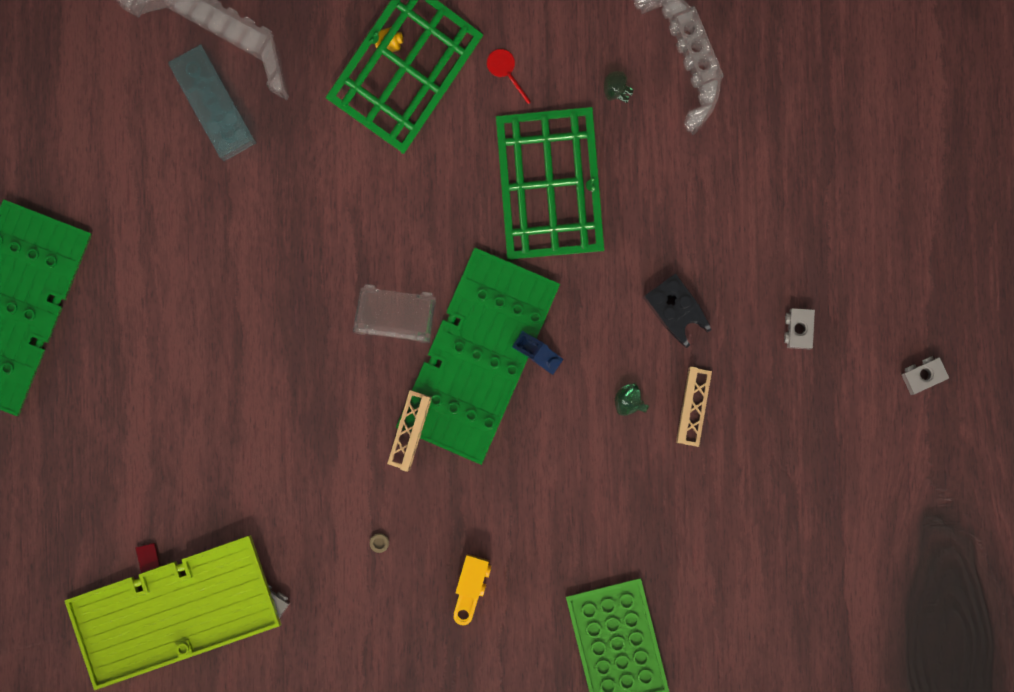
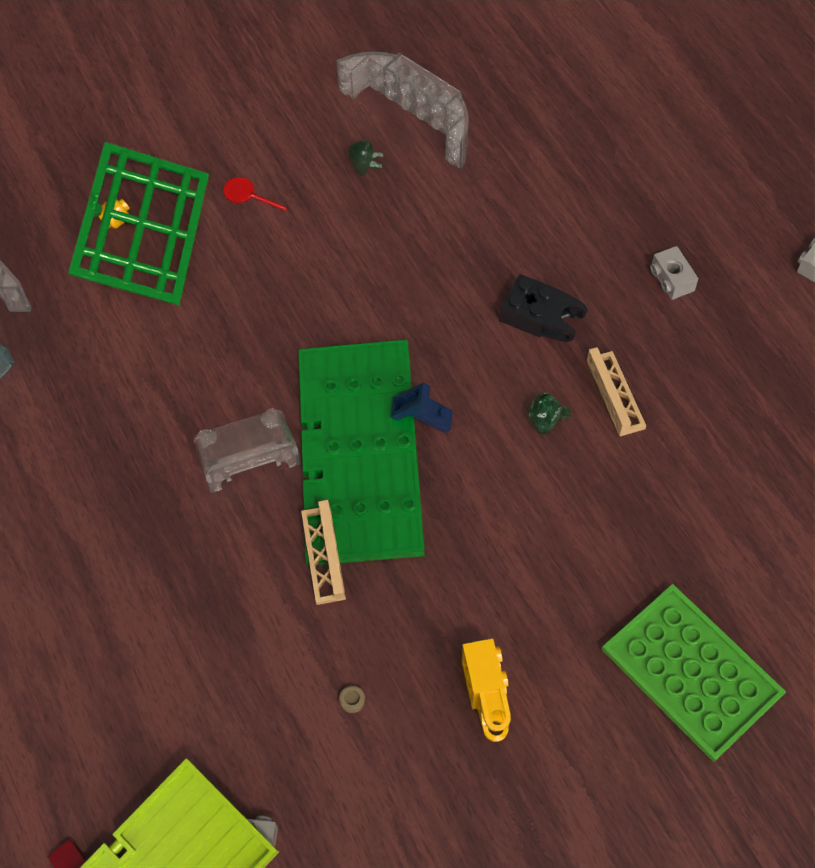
camera: 25 degrees left, 25 degrees down
green door [496,107,604,260] -> none

